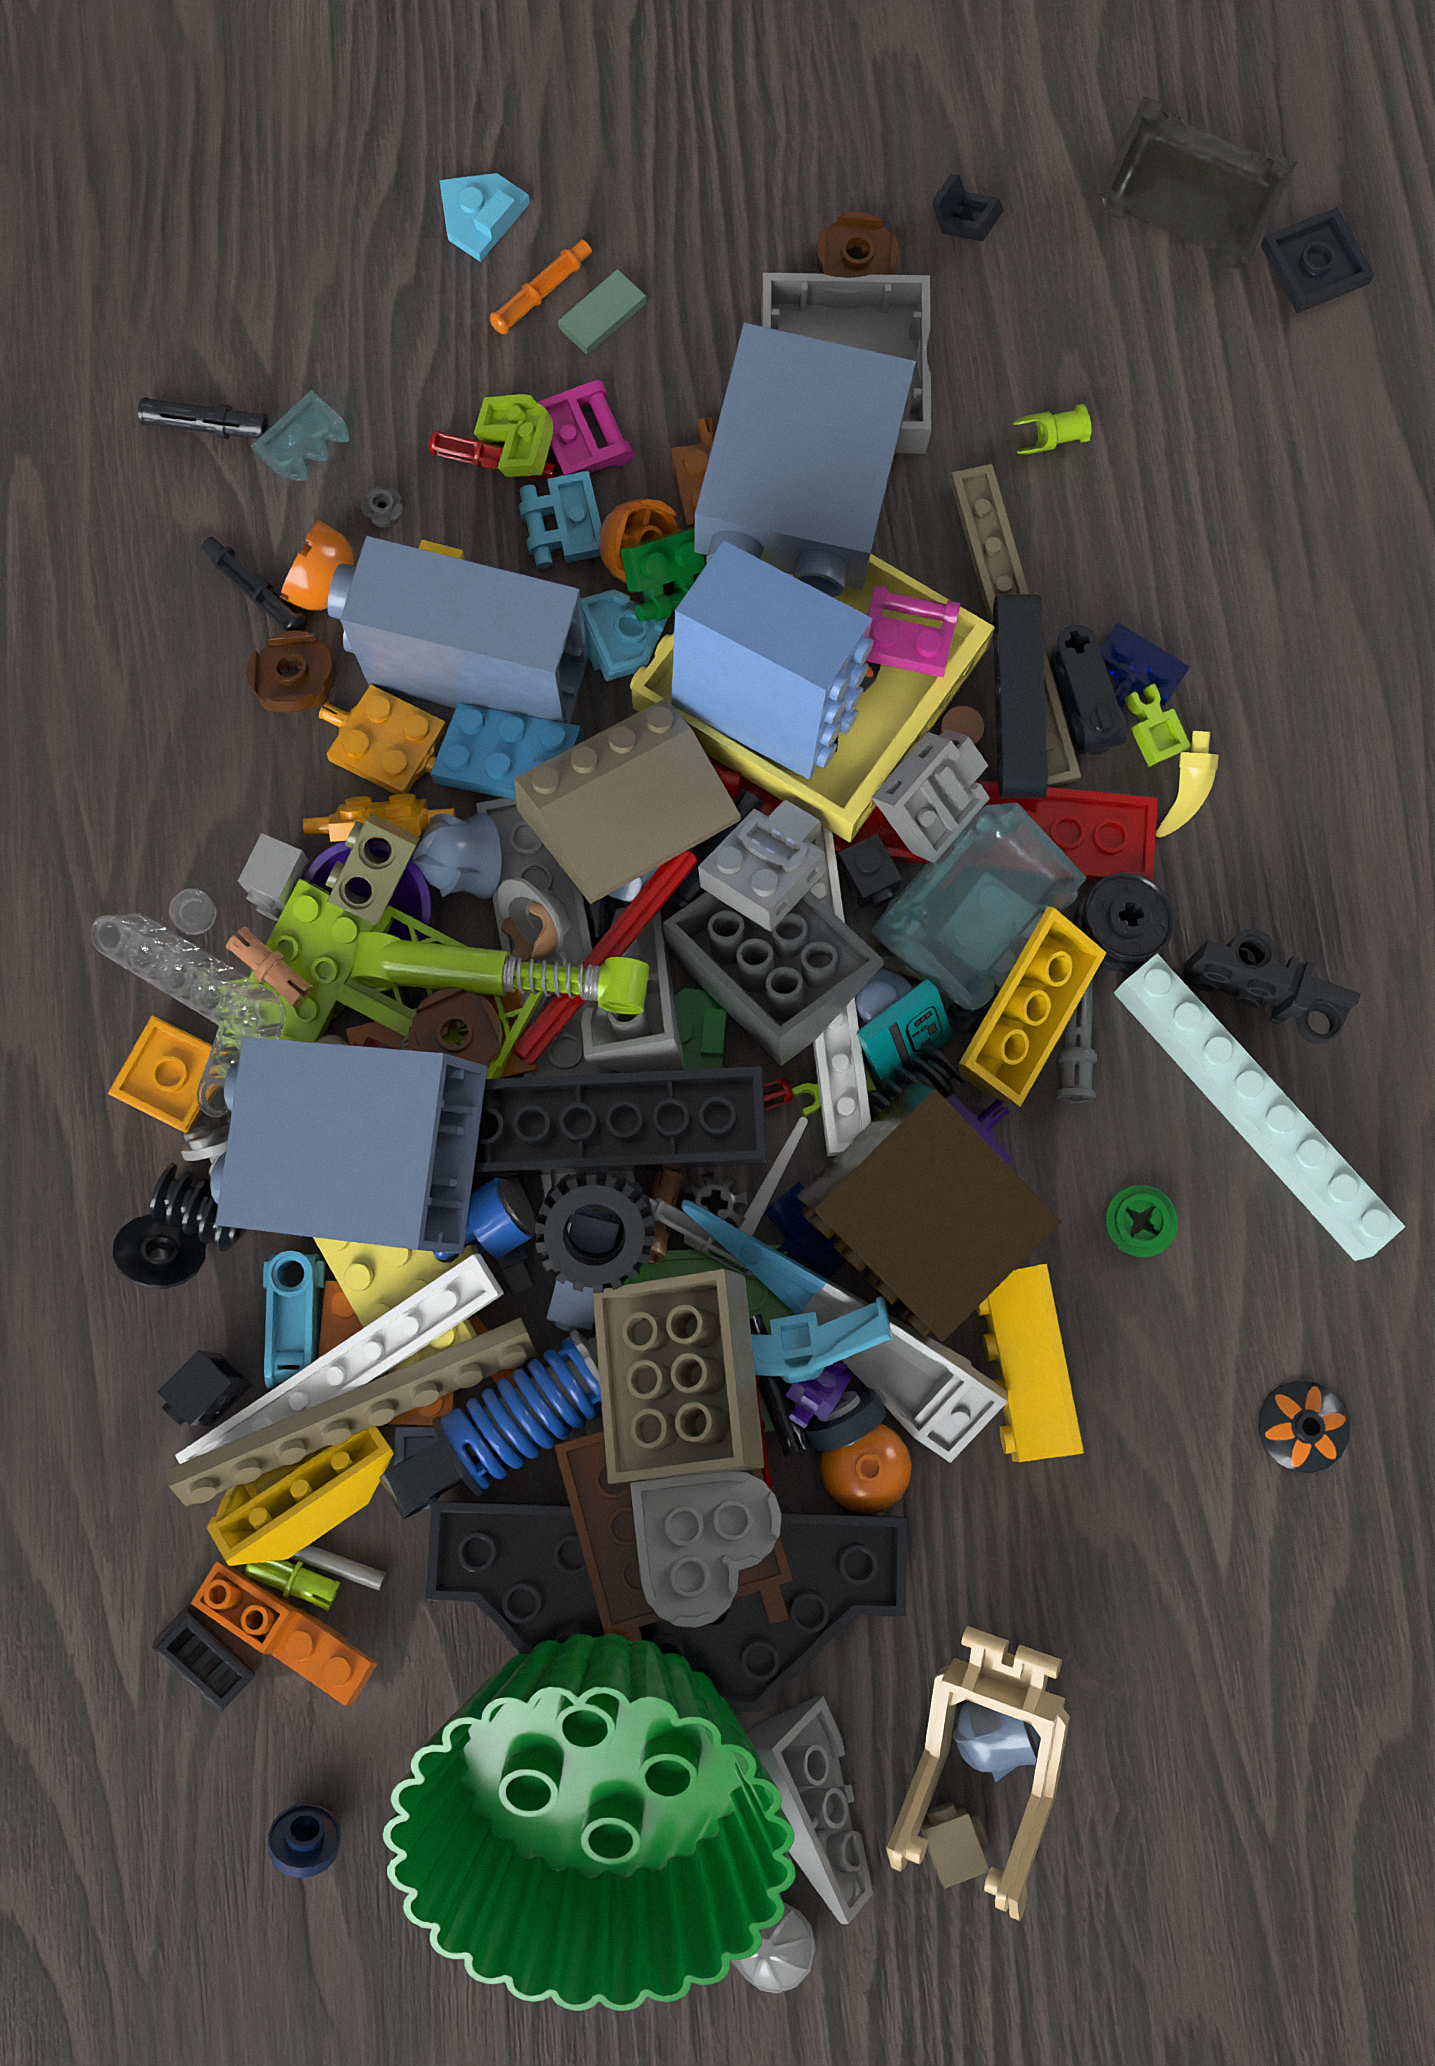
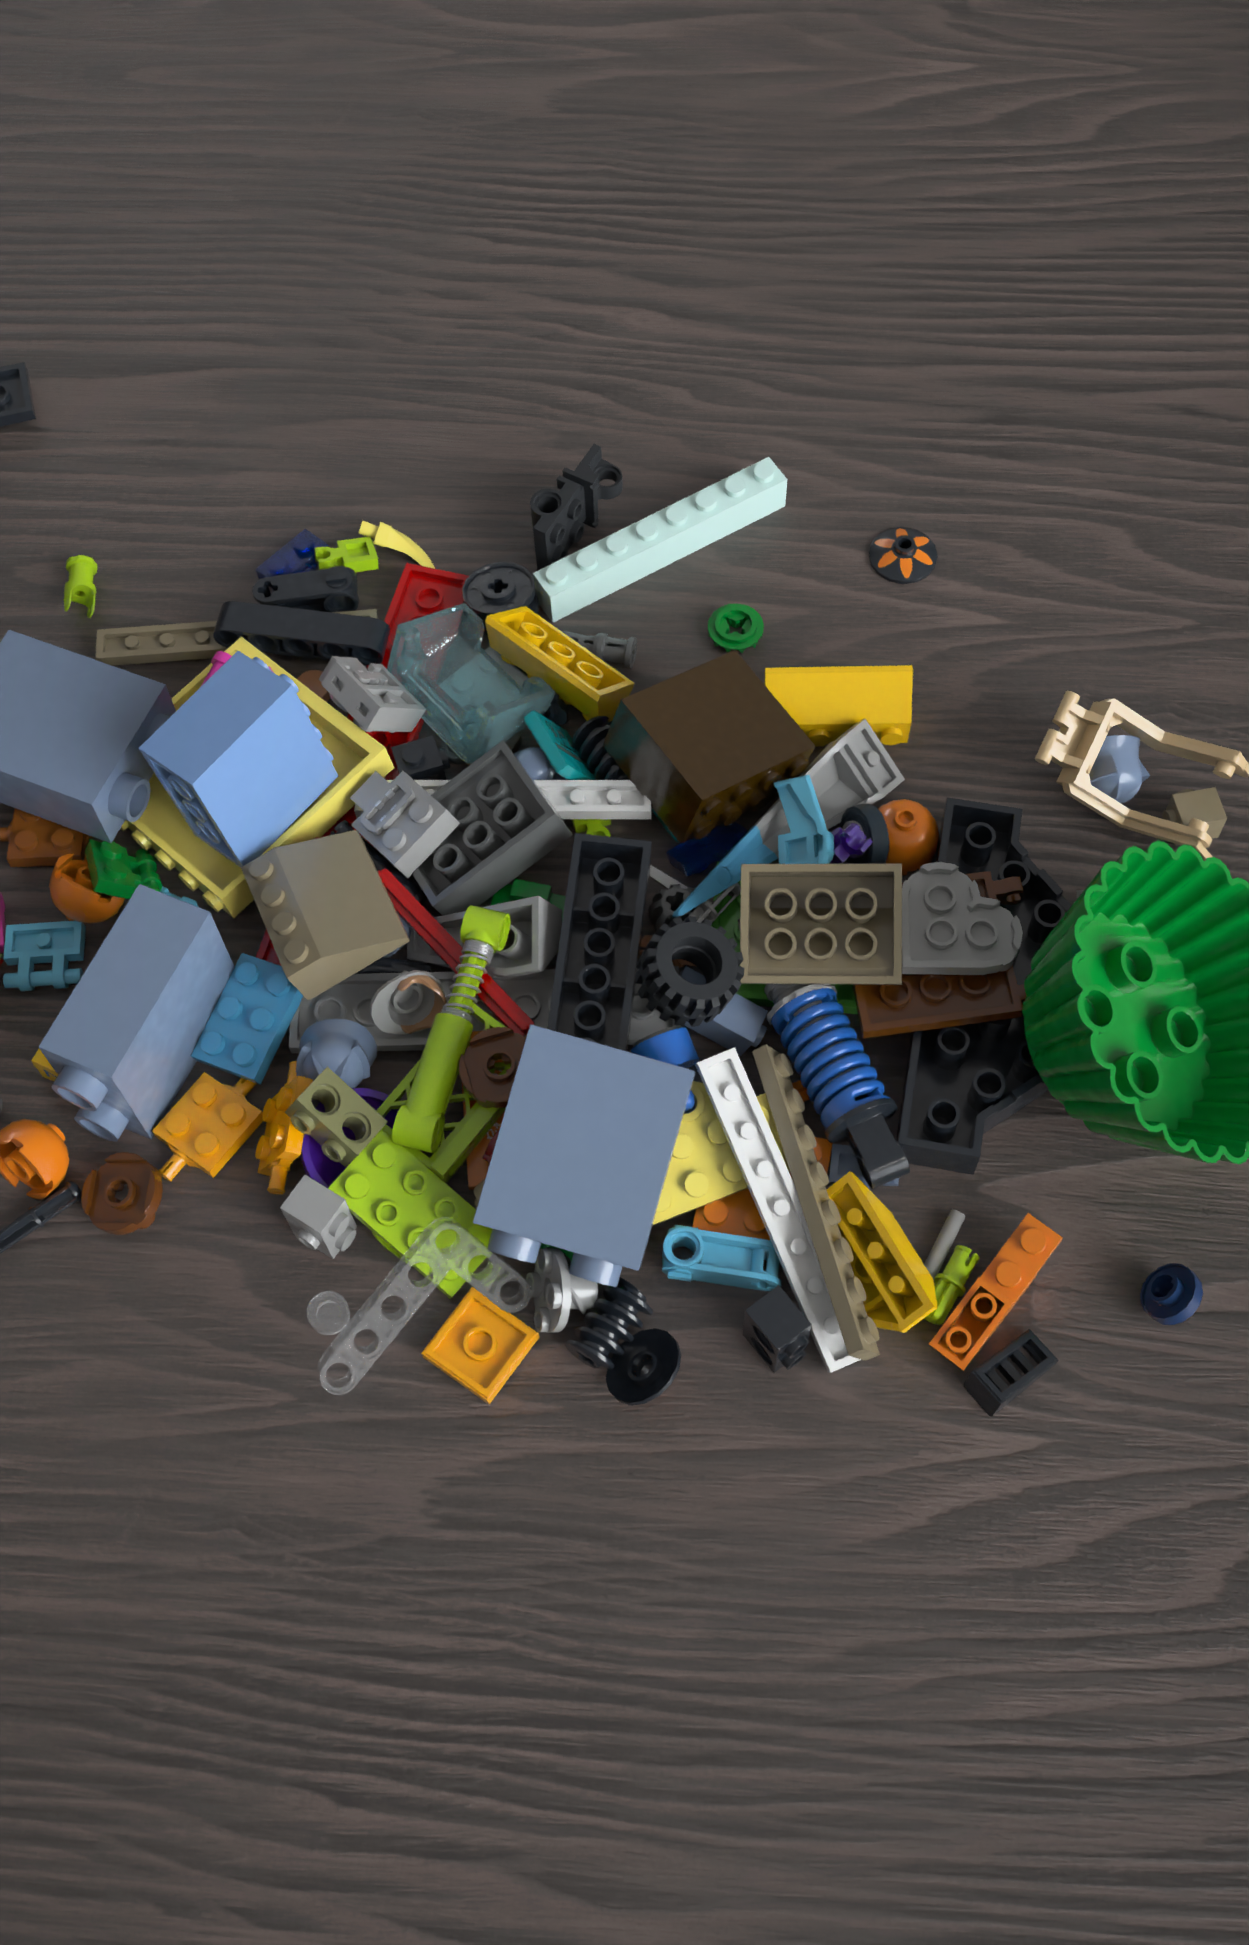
camera: 75 degrees left, 15 degrees down
nougat pin [226,926,314,1008] -> none

